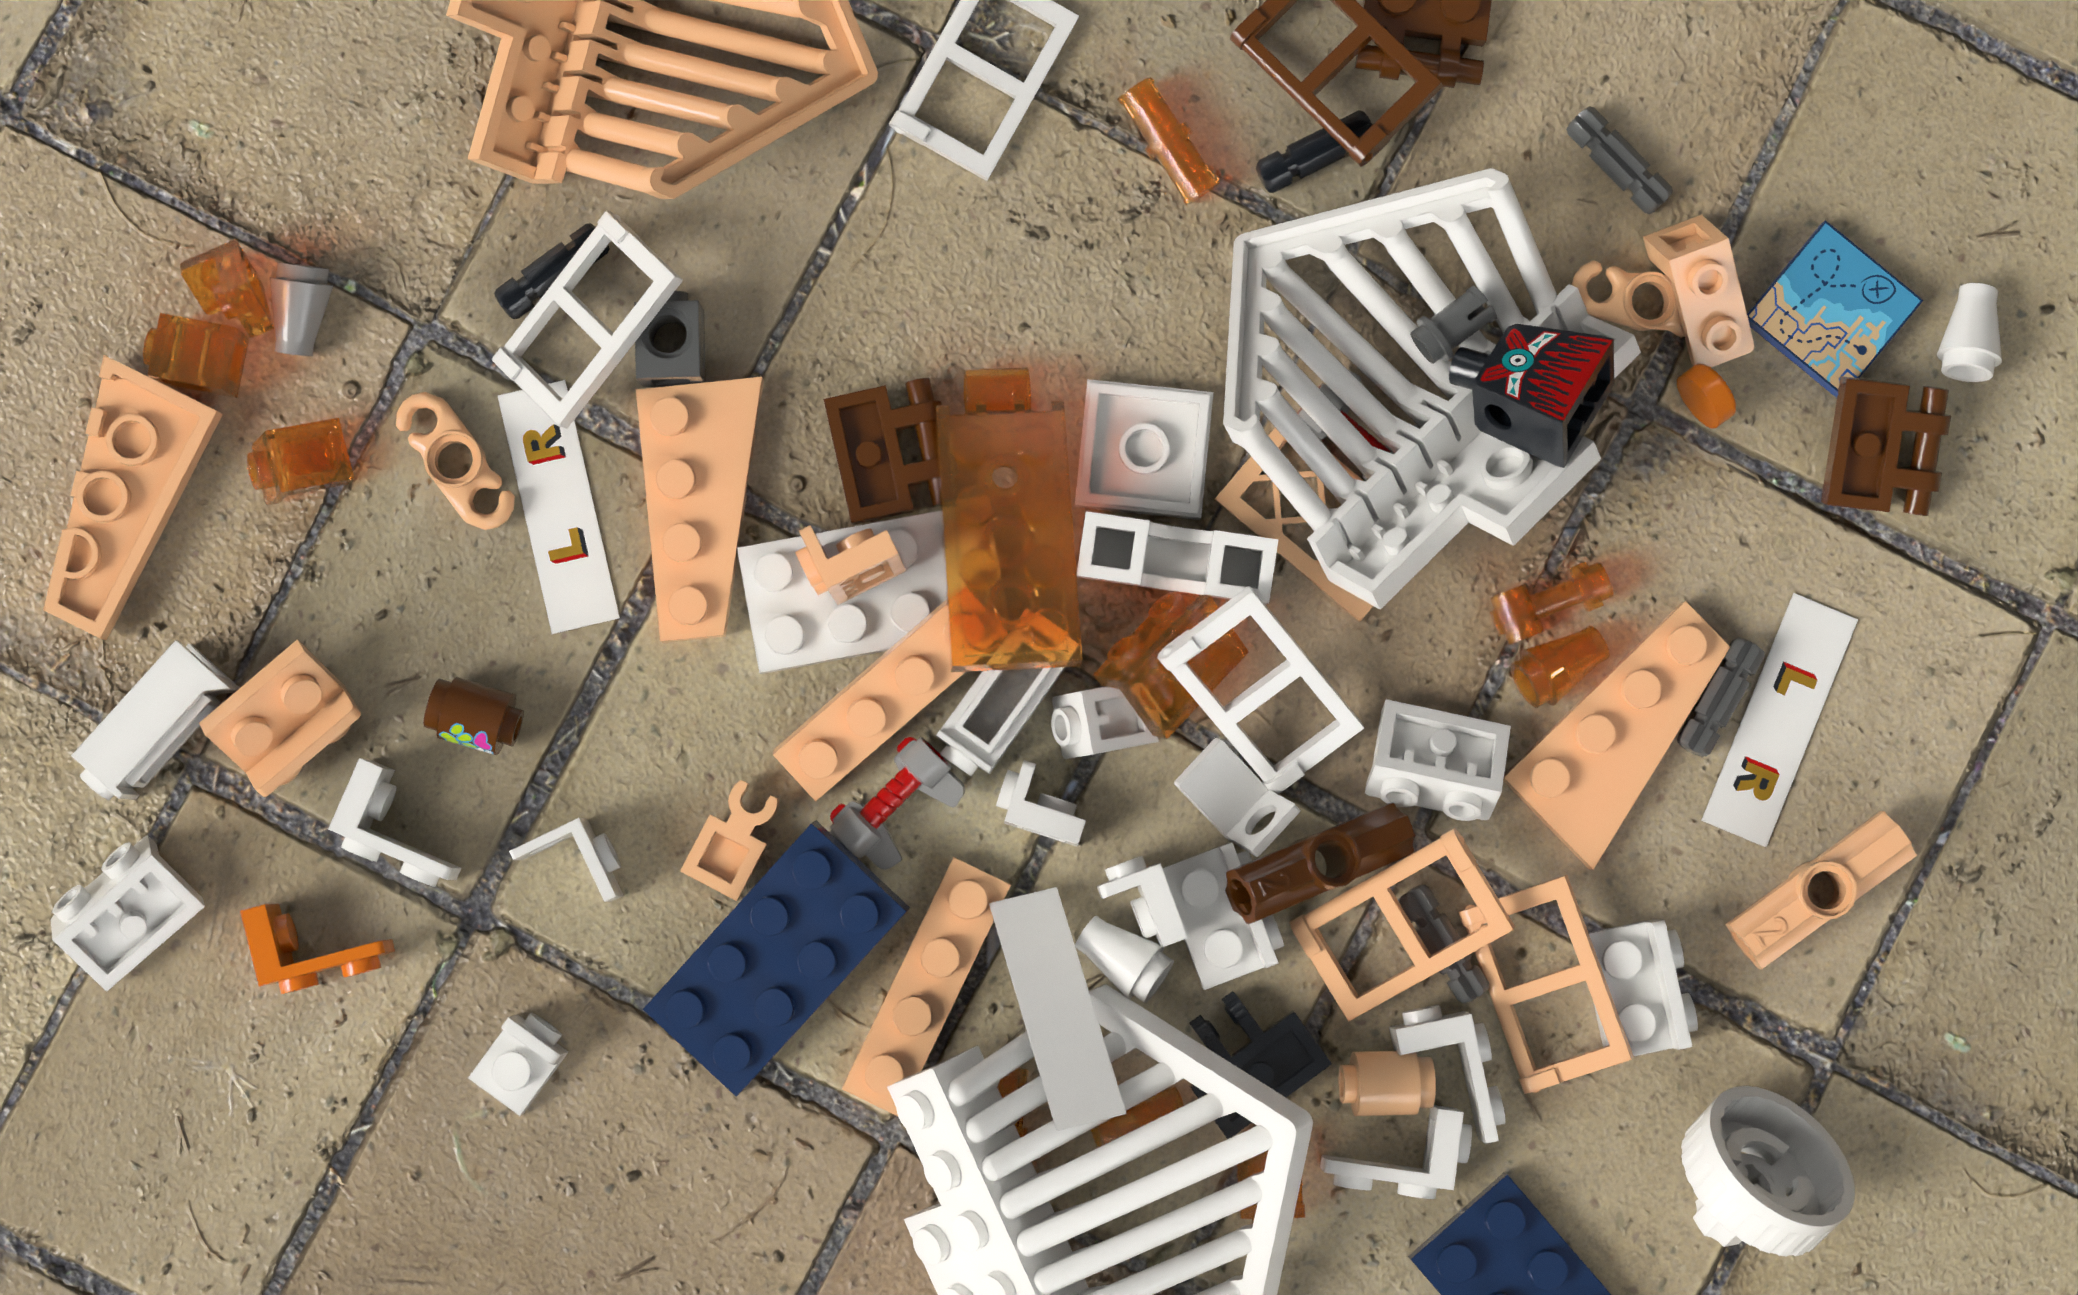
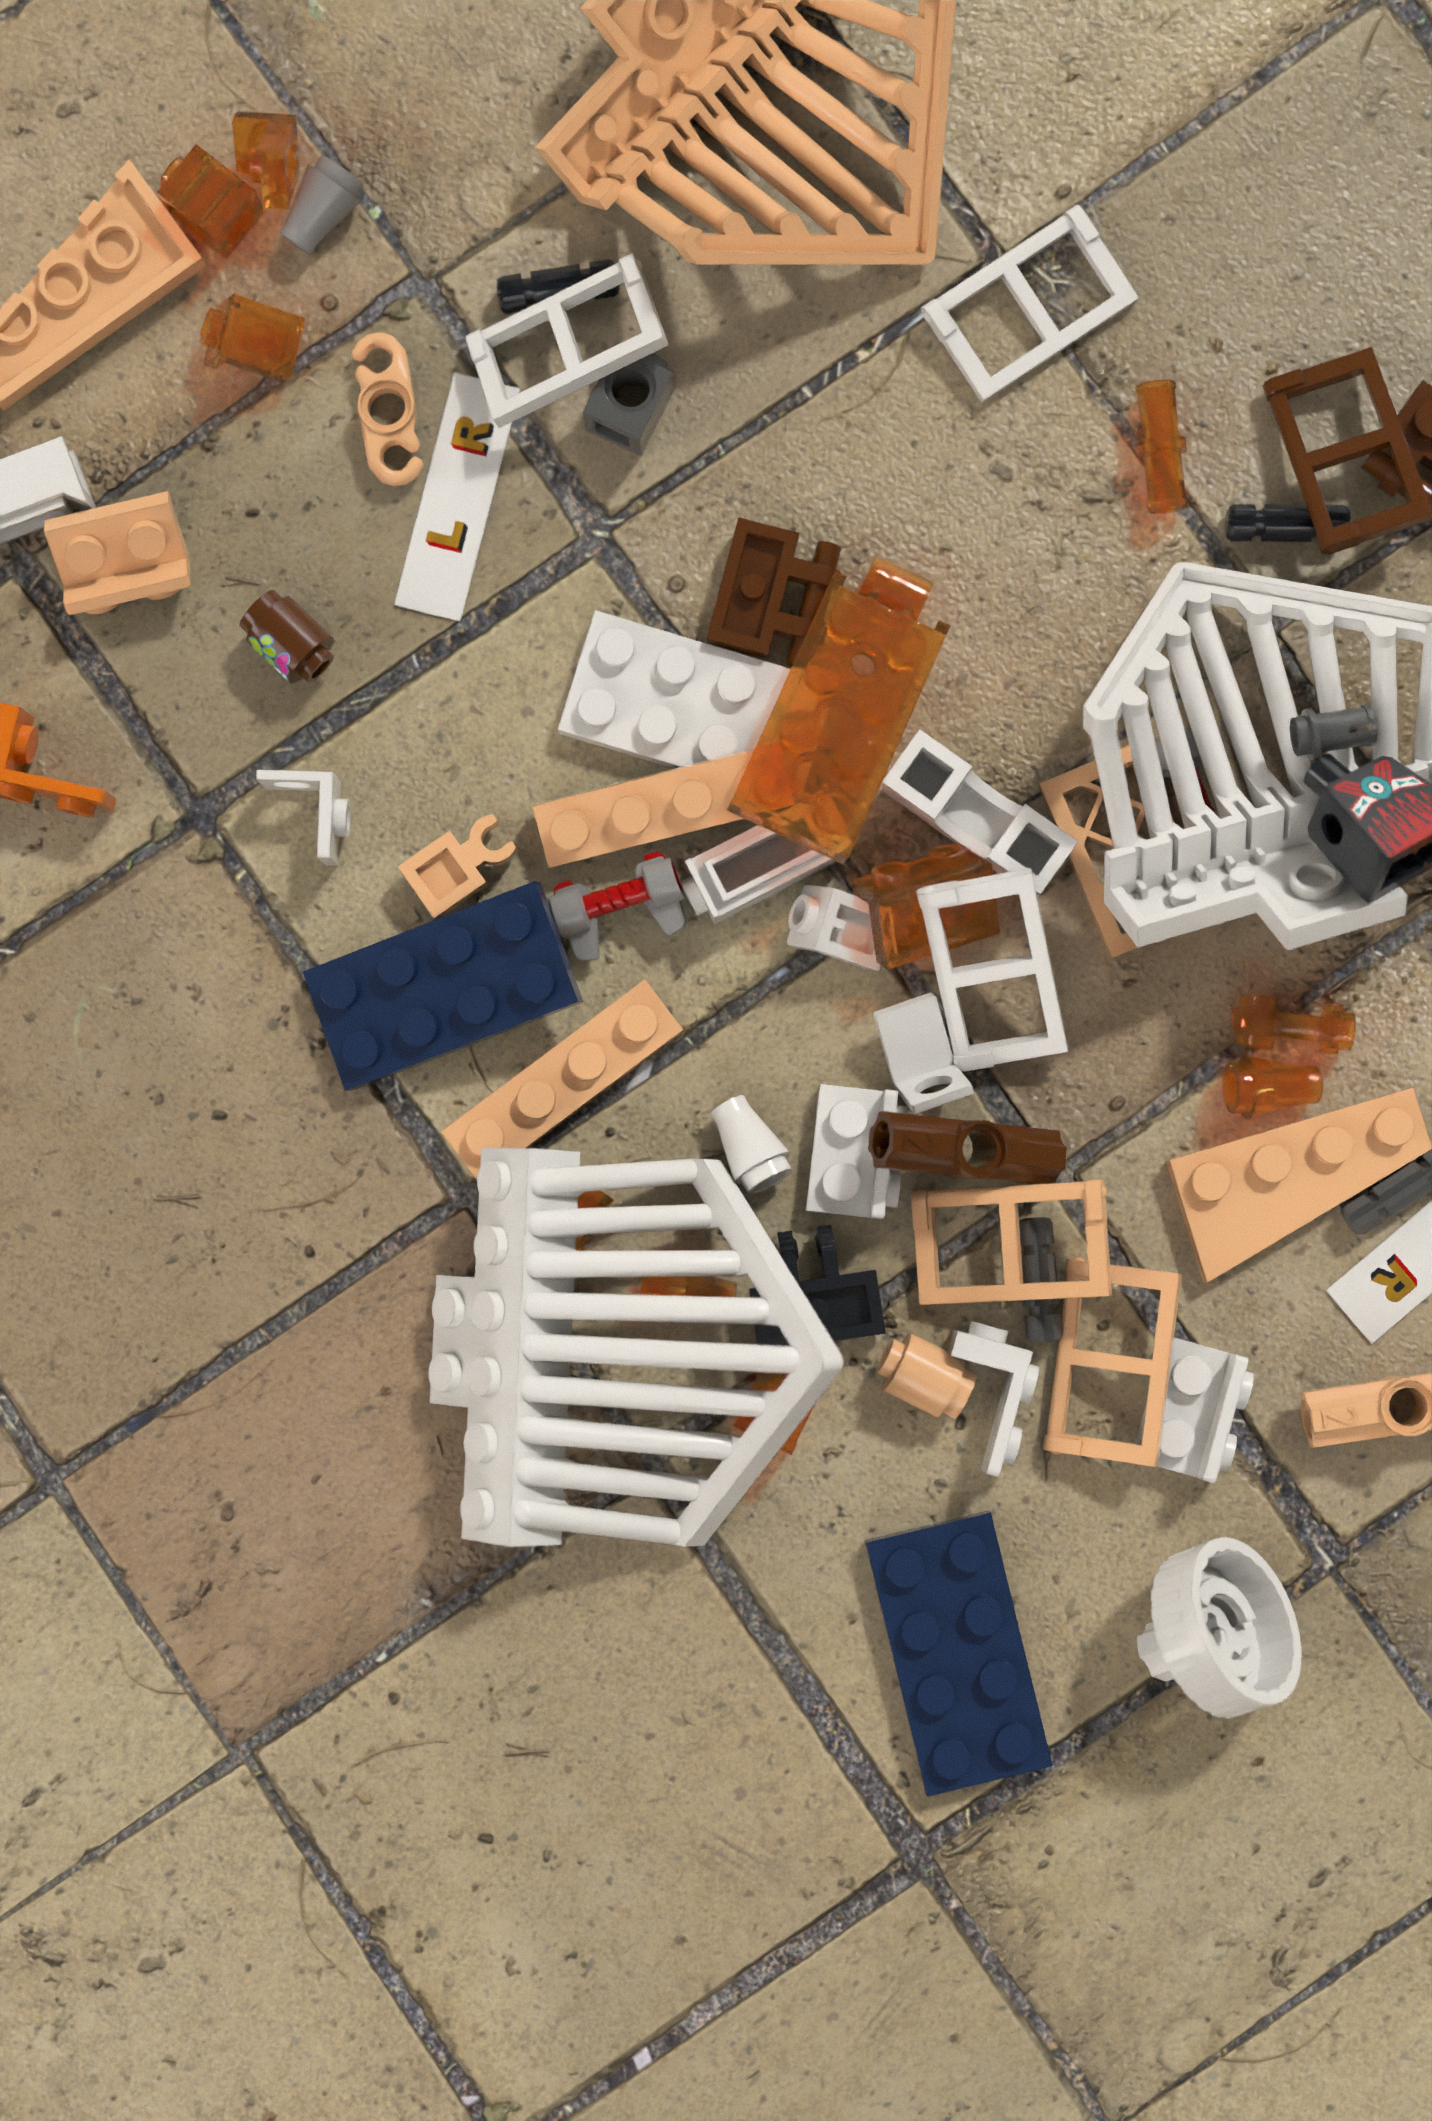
camera: 30 degrees right, 0 degrees up
white bracket [328,758,461,887] -> none
white bracket [468,1013,568,1116] -> none
light nougat wing [636,377,764,643] -> none
light nougat bracket [795,525,906,605] -> none
white sticker [989,887,1127,1131] -> none
white bracket [996,760,1086,847] -> none
white tile [1074,379,1214,520] -> none
white bracket [1097,856,1188,947] -> none
white bracket [1320,1105,1472,1199] -> none
white bracket [1365,699,1511,821] -> none

